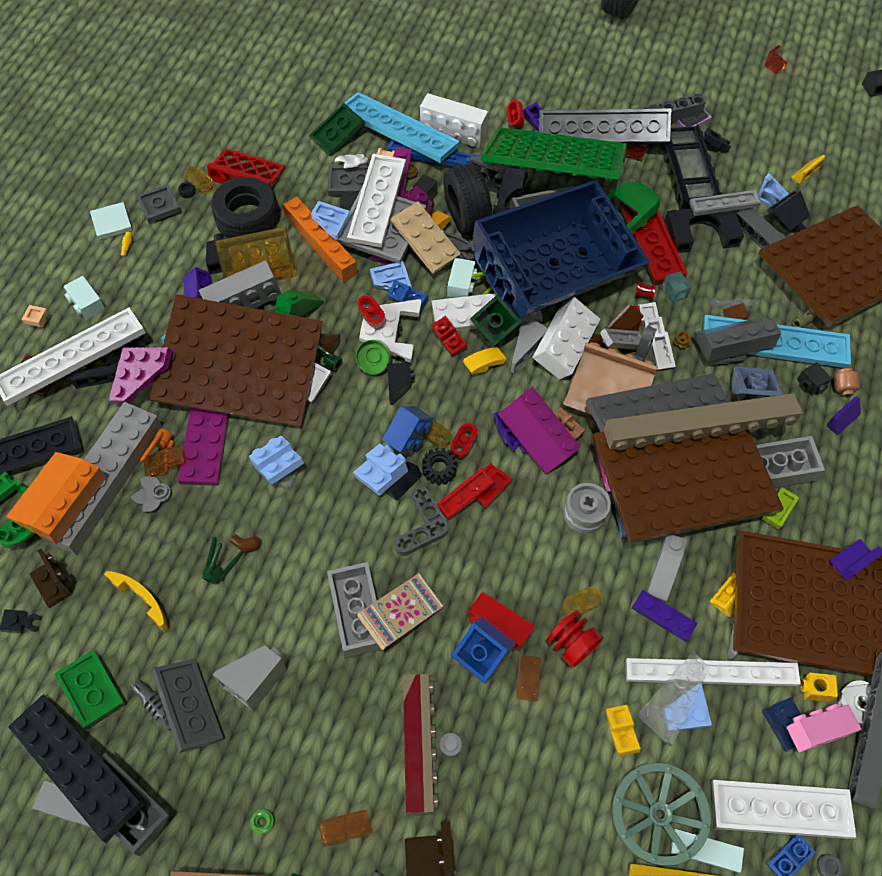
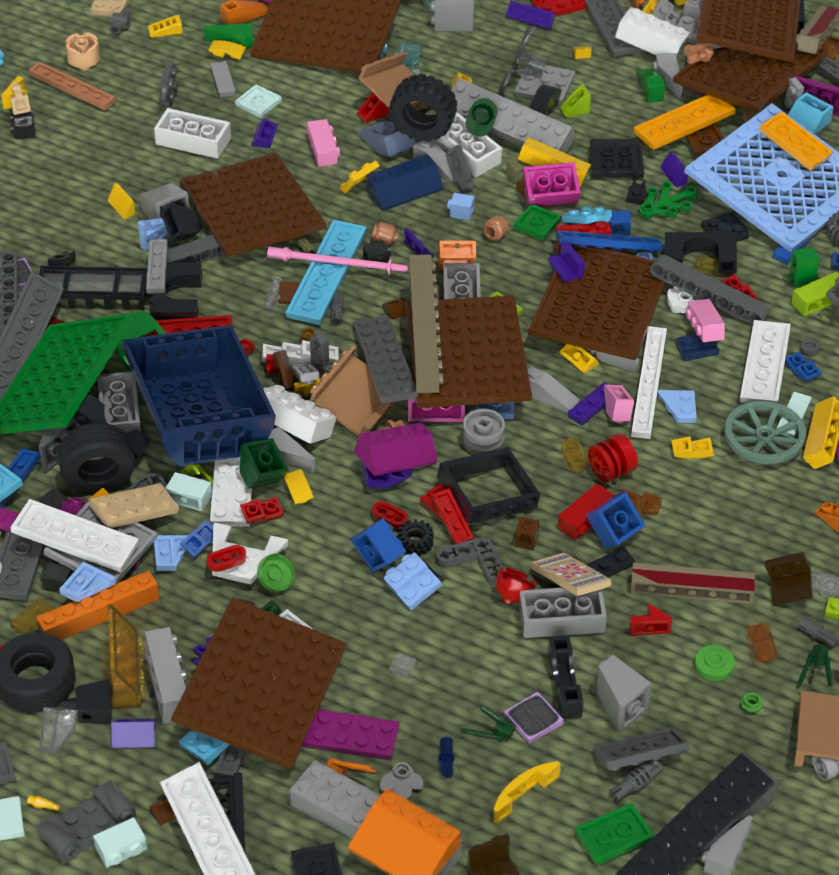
camera: 80 degrees left, 15 degrees down
plate [109,348,173,403] -> none
clear orange slope [143,444,184,476] -> none
reddish brown arm [230,534,261,552] -> none
light blue plate [249,436,304,485] -> none
green slope [275,289,324,316] -> none
black slope [387,362,414,405] -> none
light grey plate [440,733,462,756] -> none
clear wing [637,652,710,747] -> none
clear light blue brick [662,271,691,303] -> none
dark grey slope [693,318,781,362] -> none
sand blue slope [731,366,783,398] -> none
yellow brick [801,673,838,702] -> none
none -> clear yellow tile [10,598,54,635]
none -> dark grey piece [37,780,137,864]
none -> clear slope [39,707,77,753]
none -> light grey slope [139,183,189,219]
none -> bright pink bar [267,246,408,275]
none -> orange window [437,241,476,271]
none -> black window [437,447,541,524]
none -> clear blue axle [438,737,455,778]
none -> red cylinder [495,567,537,604]
none -> tile [504,692,563,744]
none -> reddish brown brick [515,517,540,551]
none -> black arch [548,635,584,719]
none -> black plate [586,547,635,578]
none -> bright pink slope [604,385,634,423]
none -> red slope [629,603,672,636]
none -> bright green piece [695,645,735,681]

